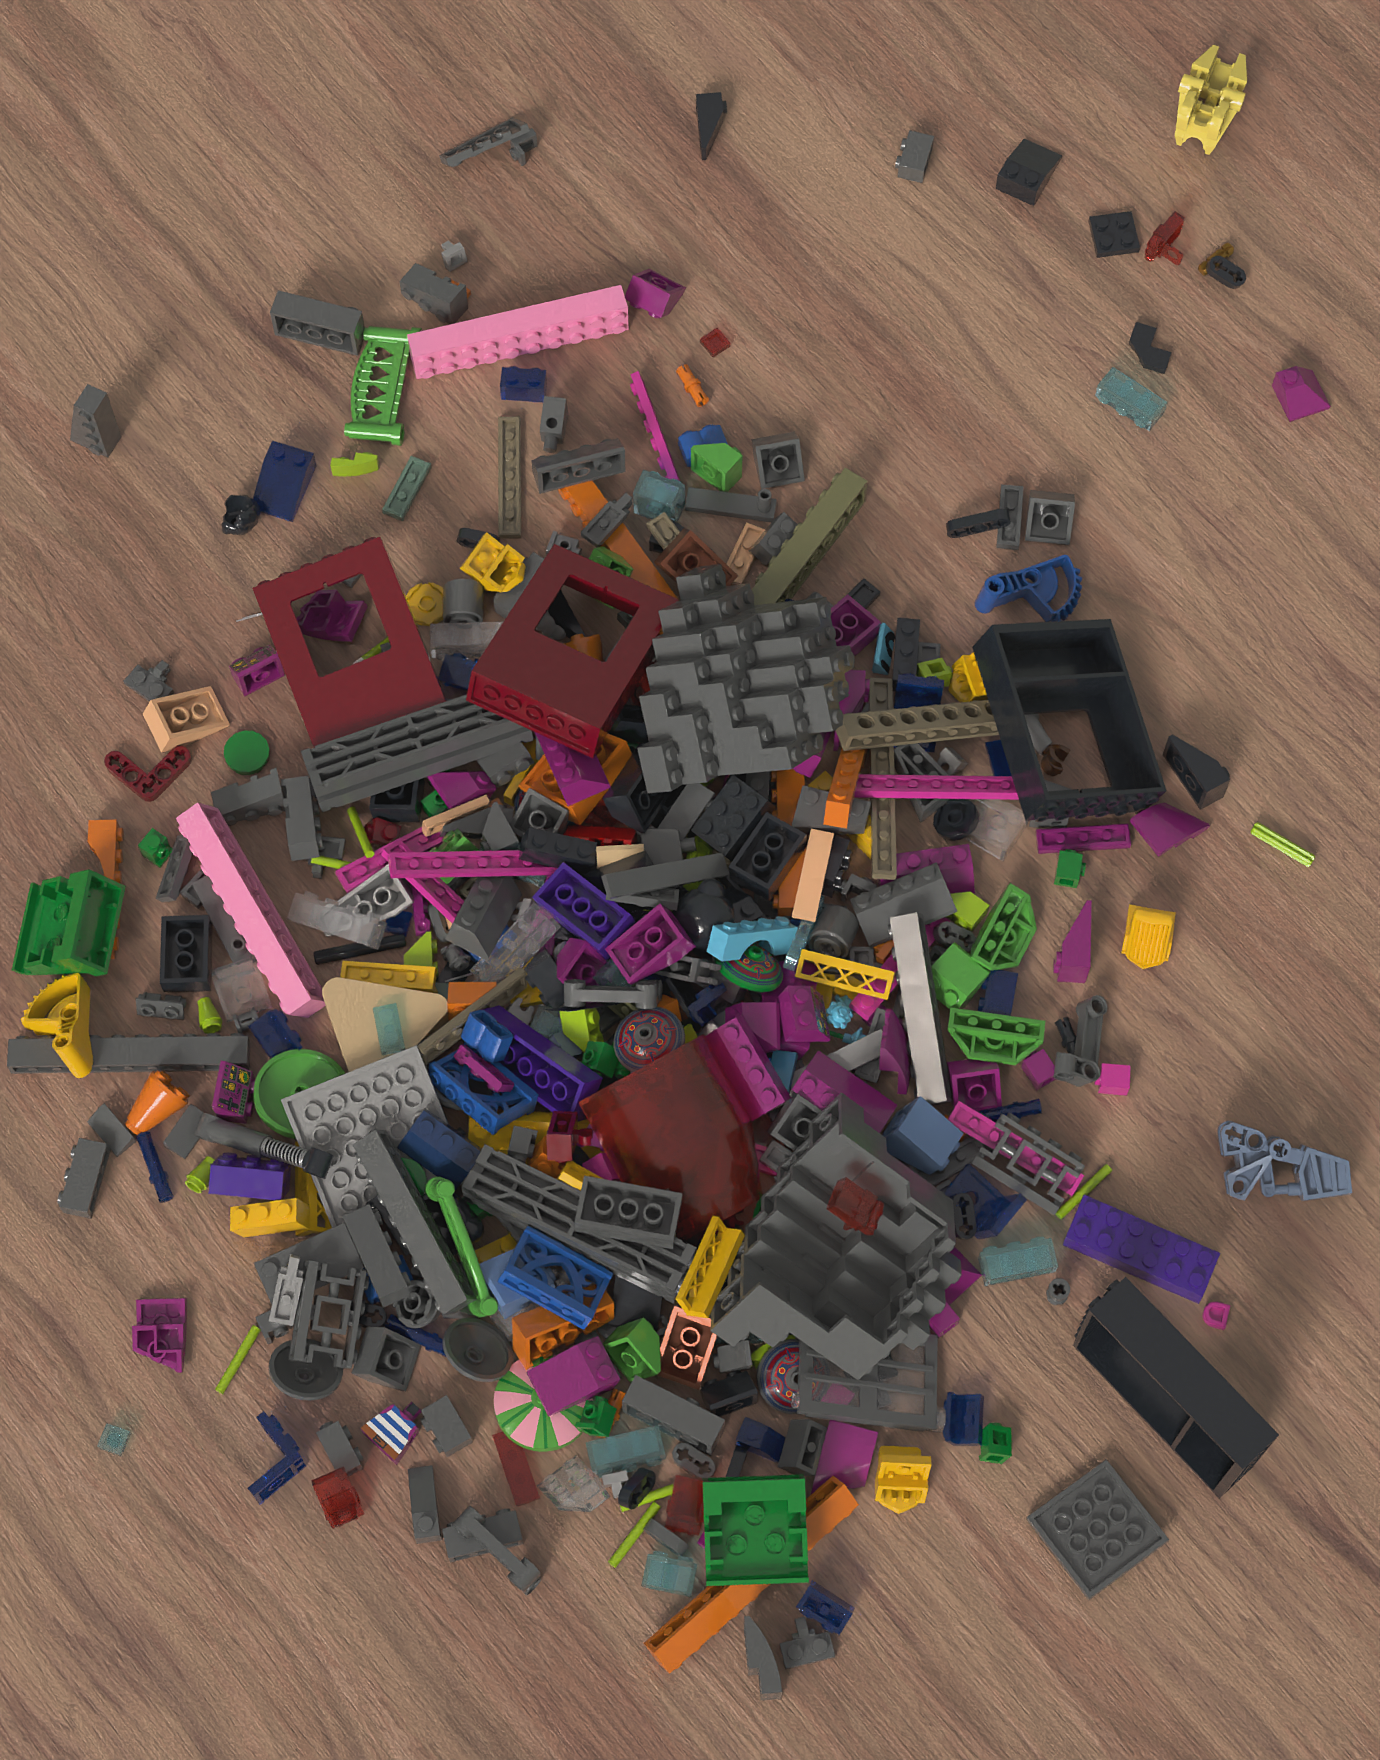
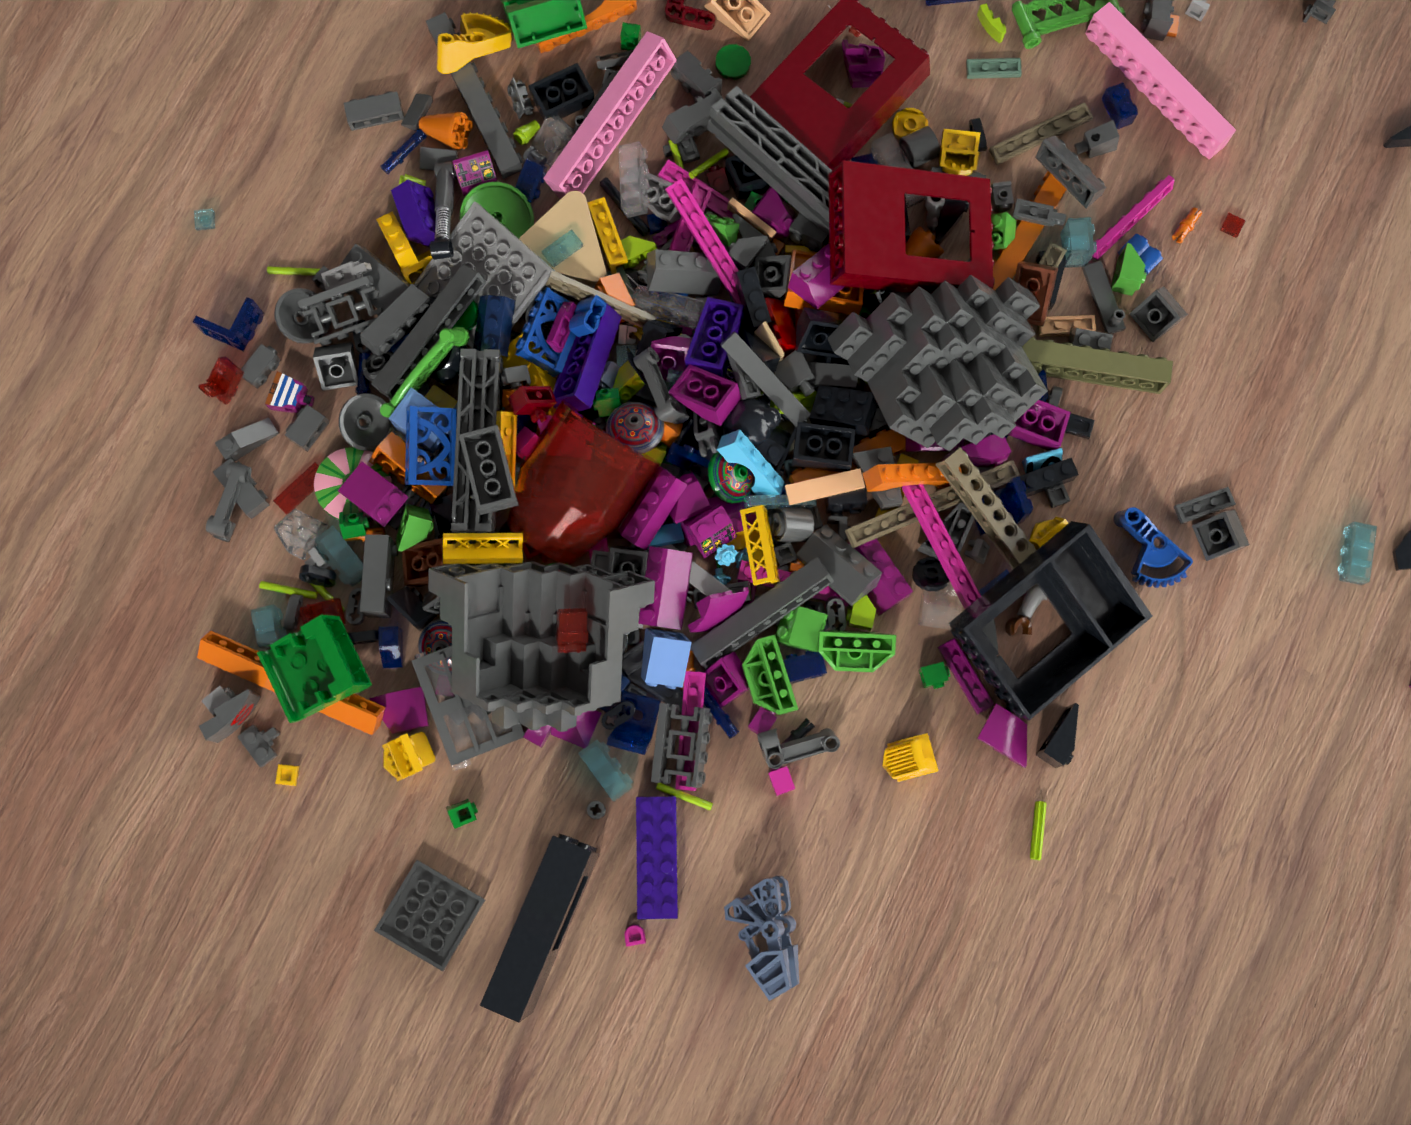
camera: 65 degrees right, 10 degrees up
magenta slope [132,1298,187,1373] -> none
magenta slope [229,645,285,697] -> none
magenta slope [625,269,686,318] -> none
dark grey brick [778,1419,827,1476] -> none
clear blue brick [796,1580,855,1635] -> none
lime brick [916,658,952,695] -> none
clear blue bracket [942,1392,984,1446] -> none
black beam [946,509,1011,538] -> none
magenta slope [1053,900,1092,983] -> none
none -> light grey brick [202,686,236,716]
none -> yellow tile [275,764,299,786]

